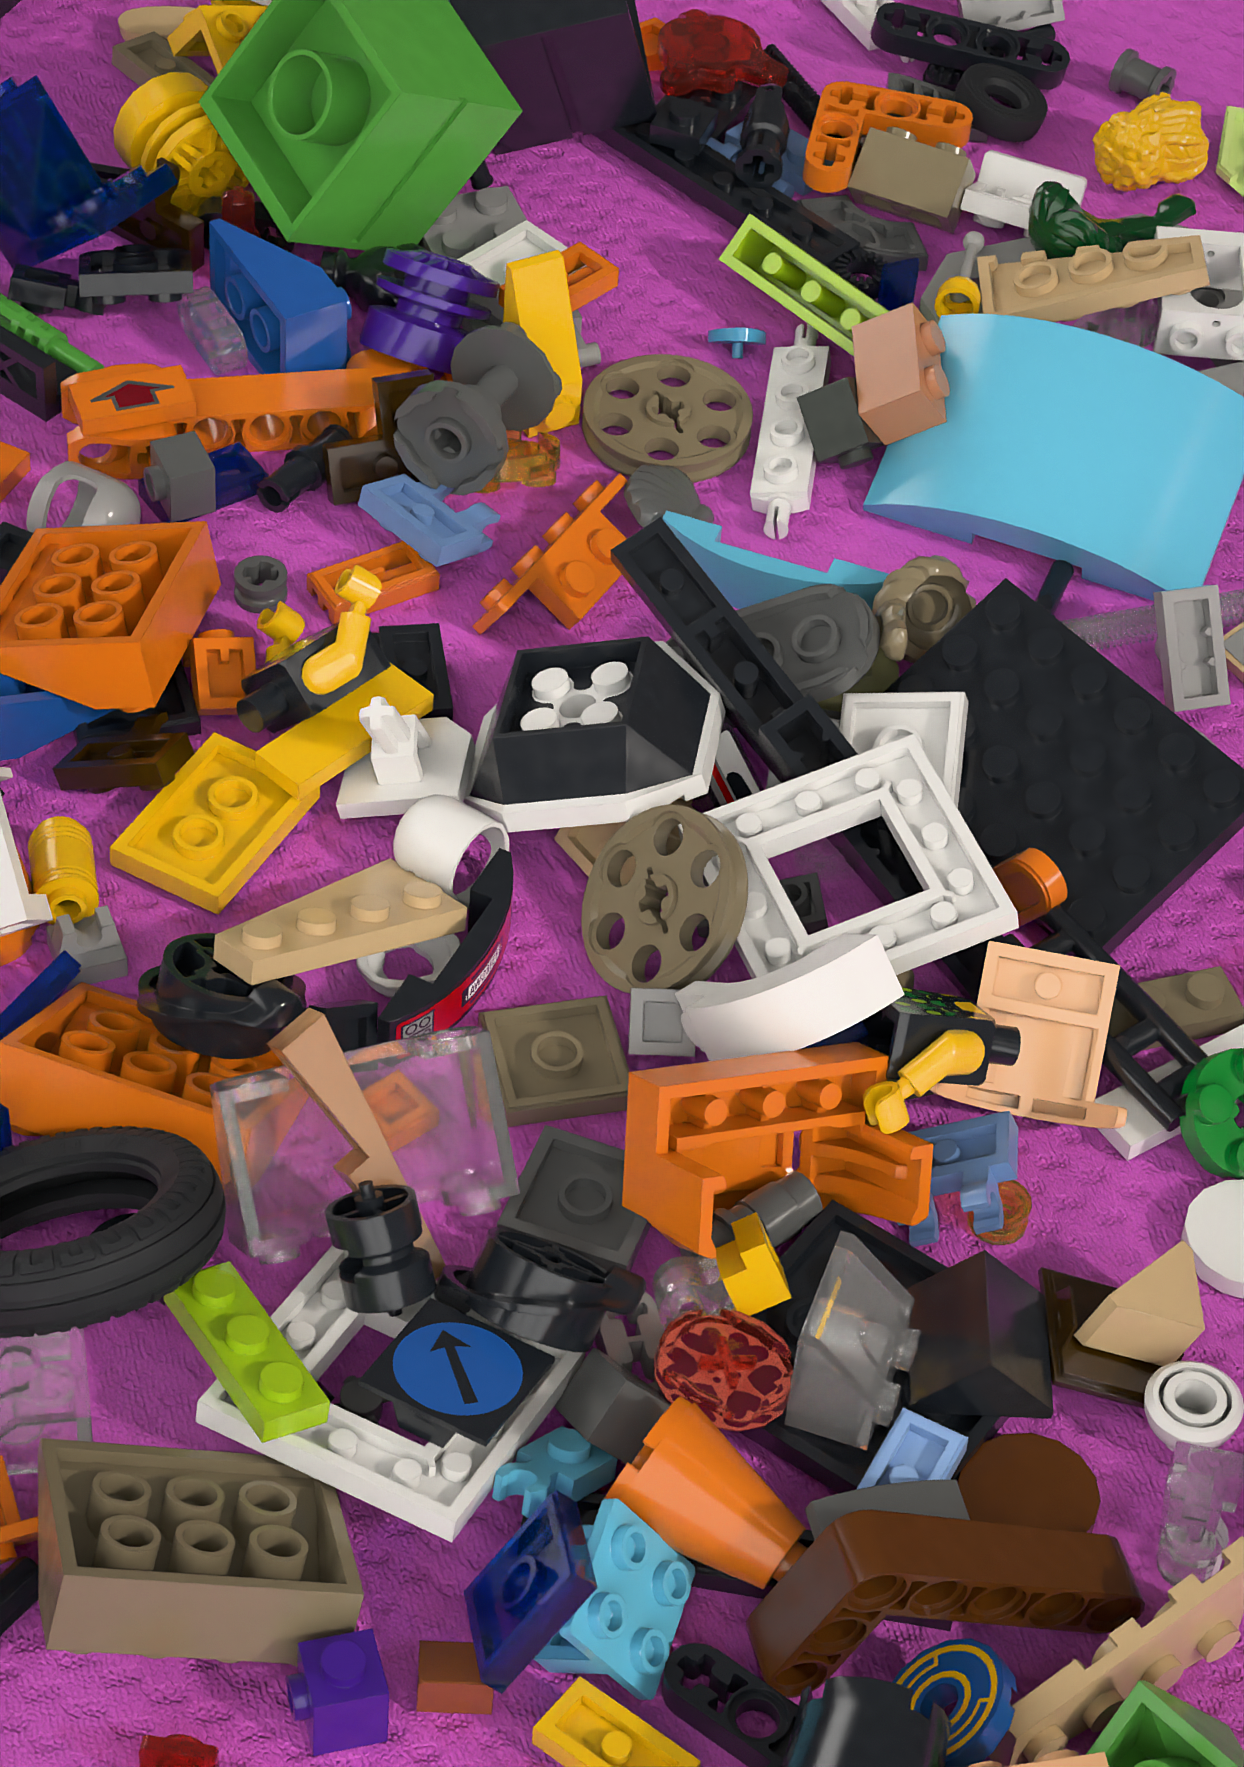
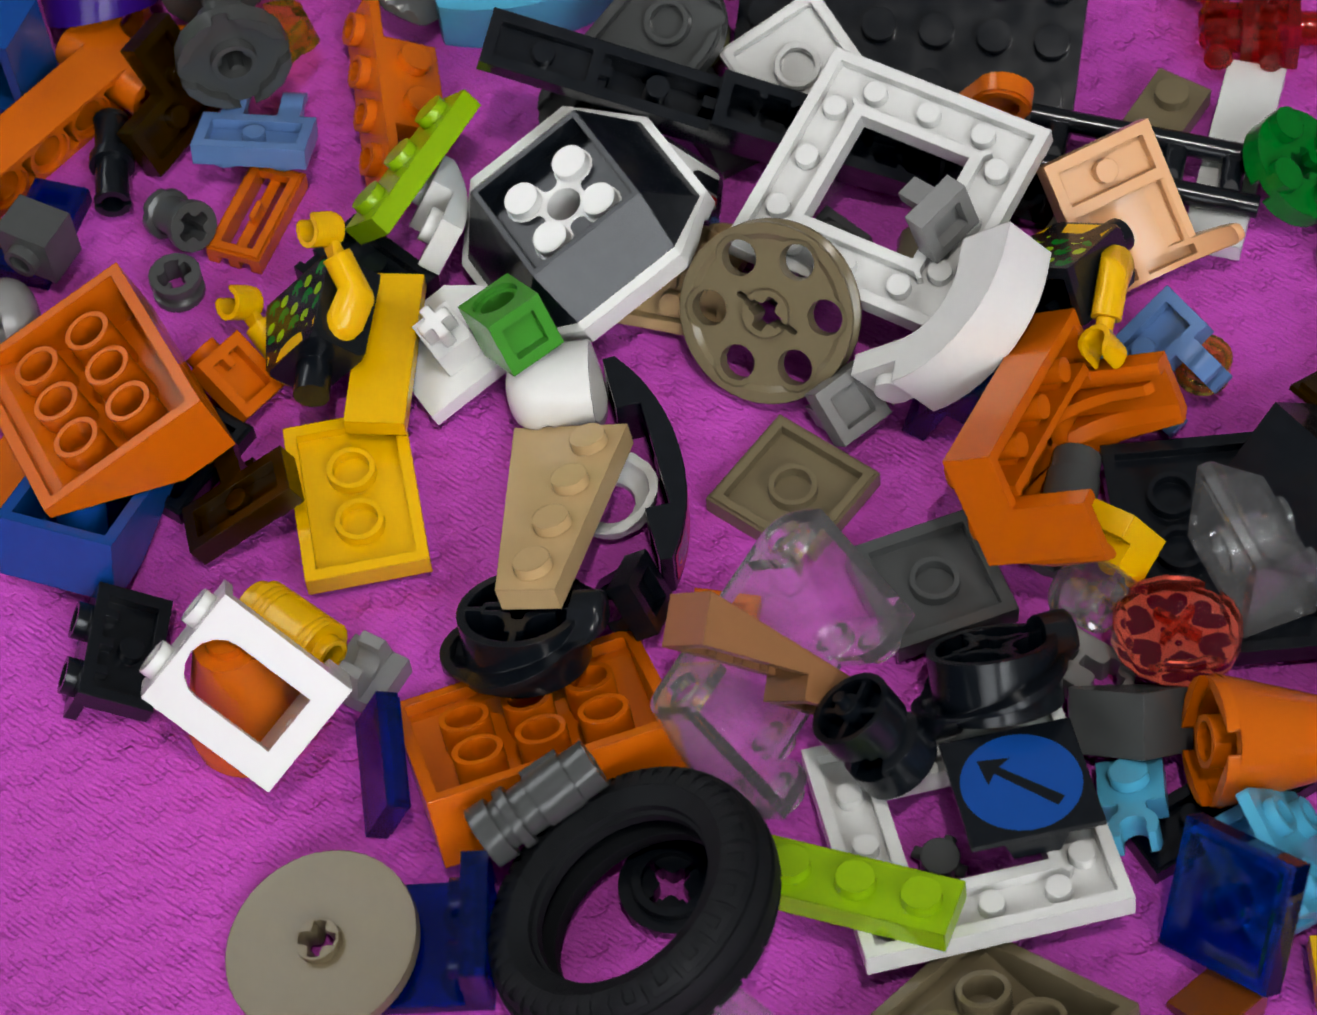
camera: 30 degrees left, 10 degrees up
none -> dark grey bush [142,188,217,253]
none -> lime plate [345,89,481,245]
none -> white slope [409,155,468,275]
none -> bright green brick [458,273,564,377]
none -> dark grey axle [463,740,610,867]
none -> light grey tile [898,174,980,264]

